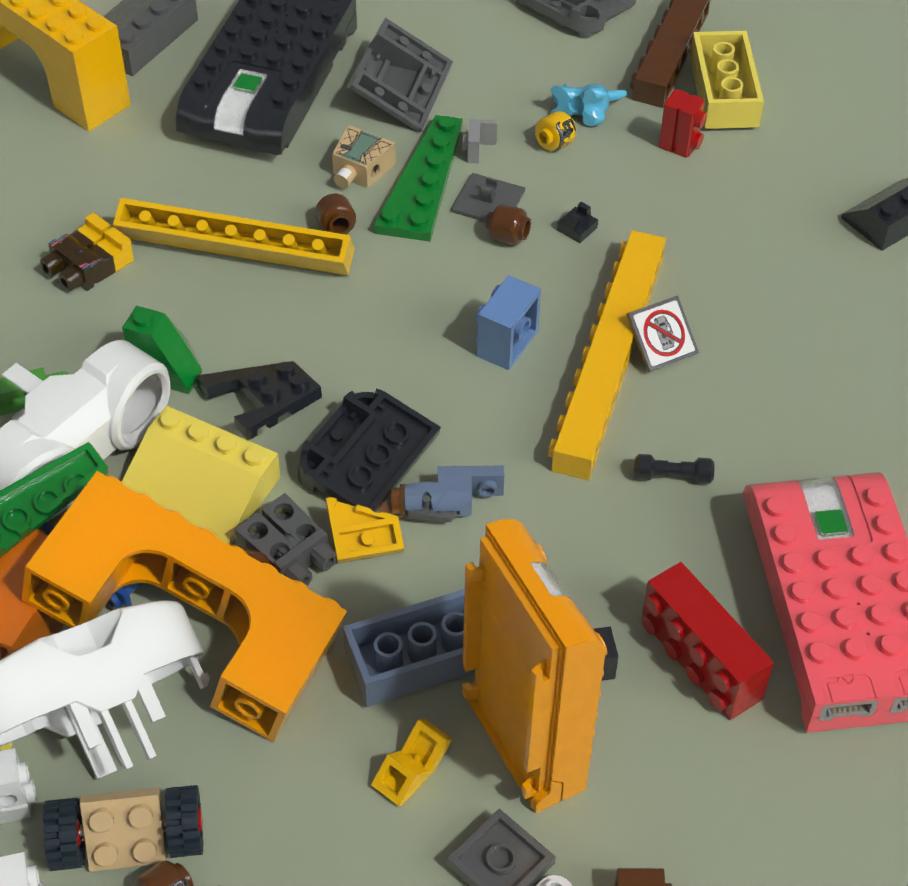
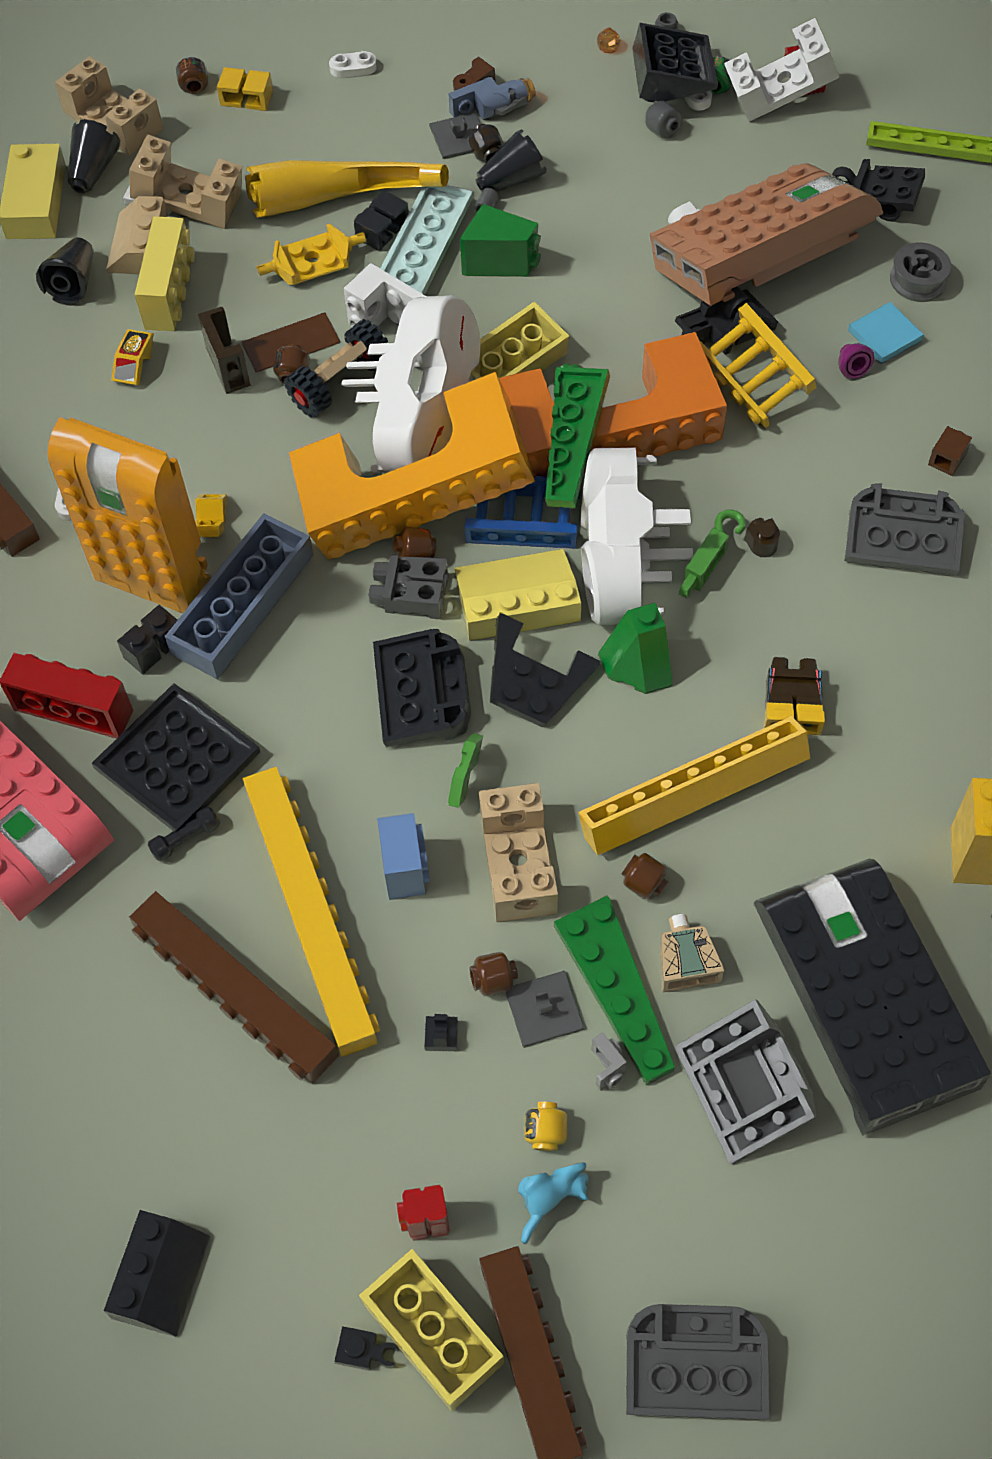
camera: 145 degrees right, 10 degrees up
yellow wing [326,497,404,563] -> none
sand blue plate [391,465,504,522] -> none
piece [626,295,699,372] -> none
none -> black plate [92,683,260,831]
none -> reddish brown brick [129,891,339,1084]
none -> black plate [334,1326,399,1371]
none -> bright green tile [448,733,483,808]
none -> tan plate [479,783,558,922]

